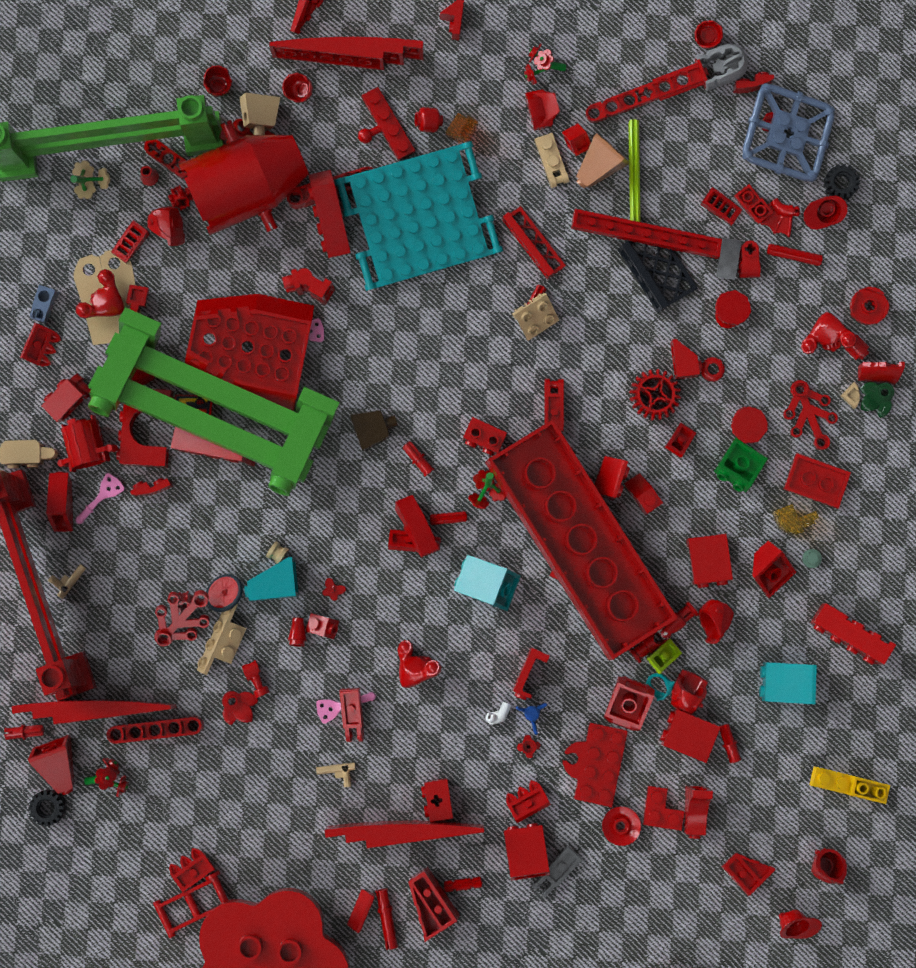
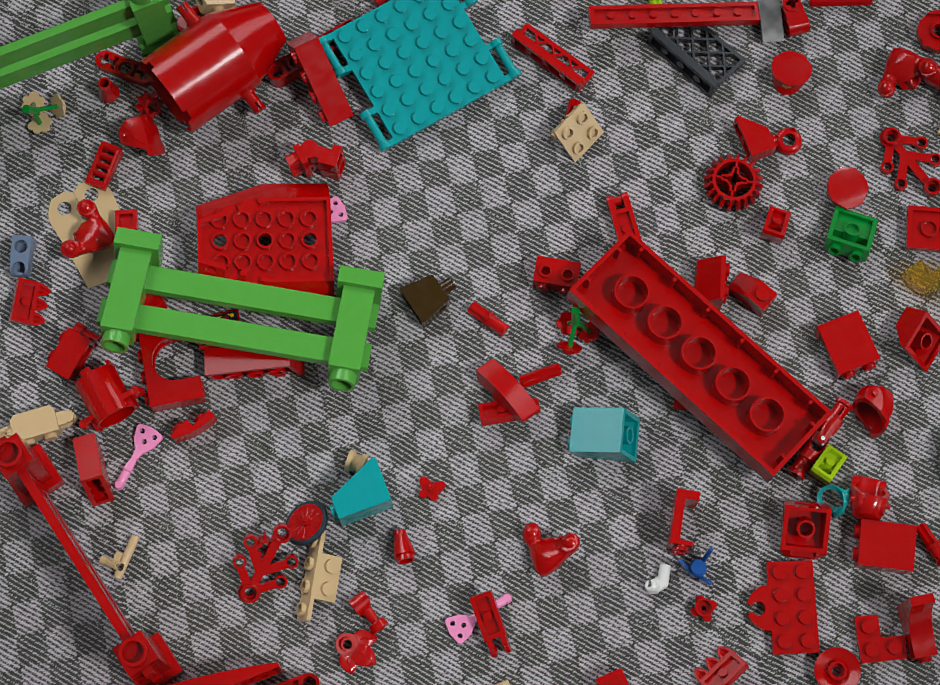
camera: 10 degrees left, 10 degrees down
red bracket [305,613,339,639] -> none

